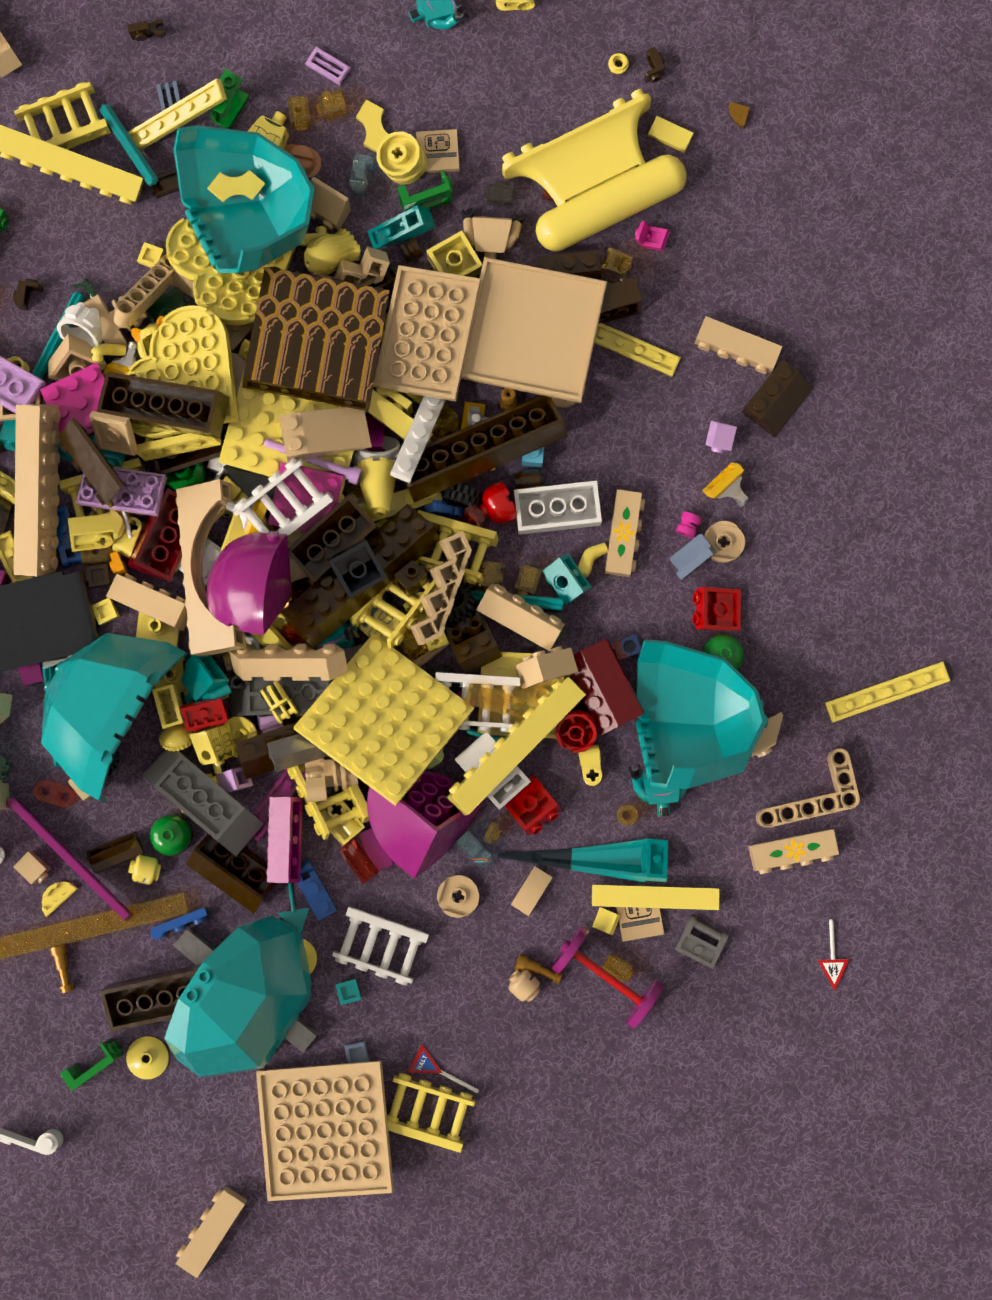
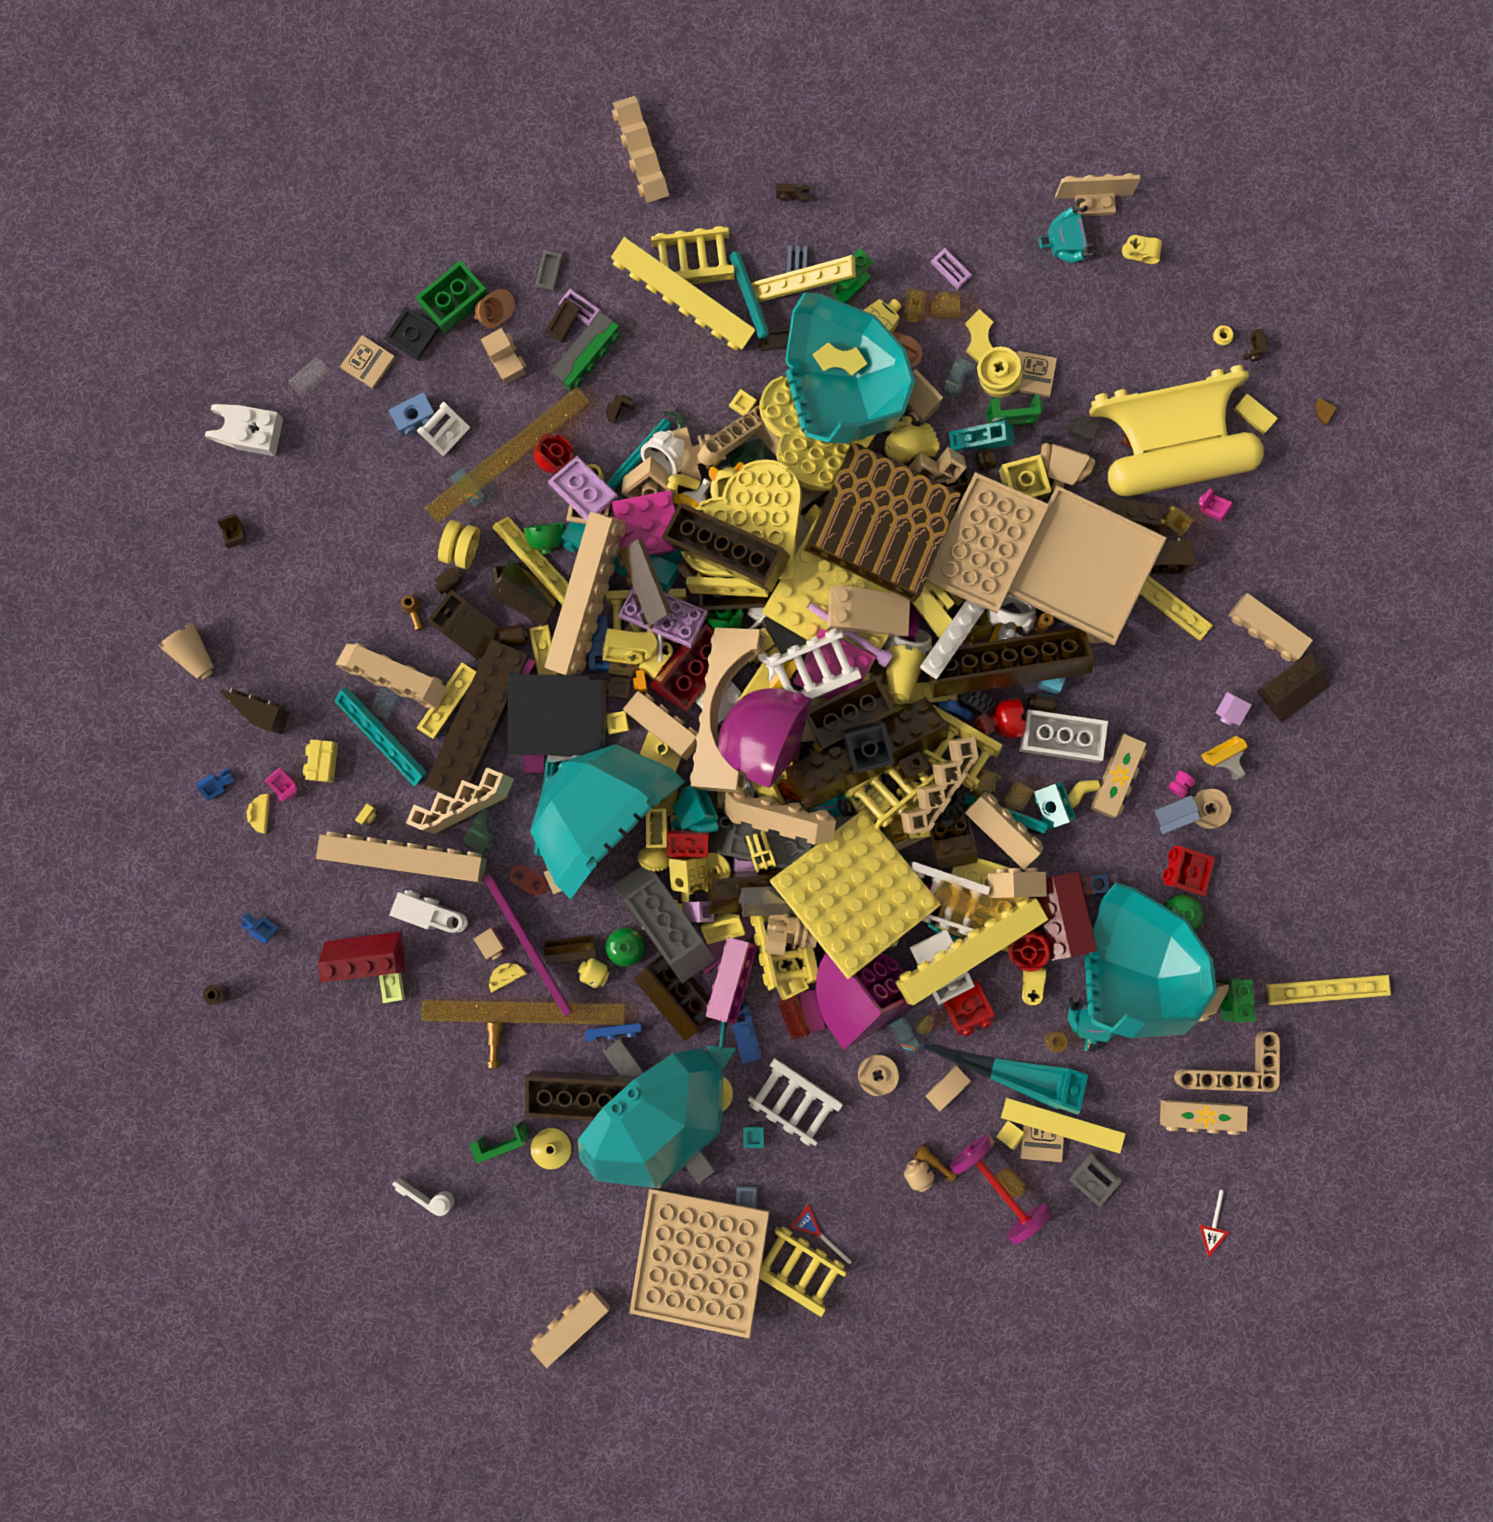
camera: 15 degrees right, 0 degrees up
tan tile [89,411,139,456] -> none
none -> light yellow slope [701,913,745,944]
none -> white piece [986,594,1036,634]
none -> green panel [1218,978,1256,1023]

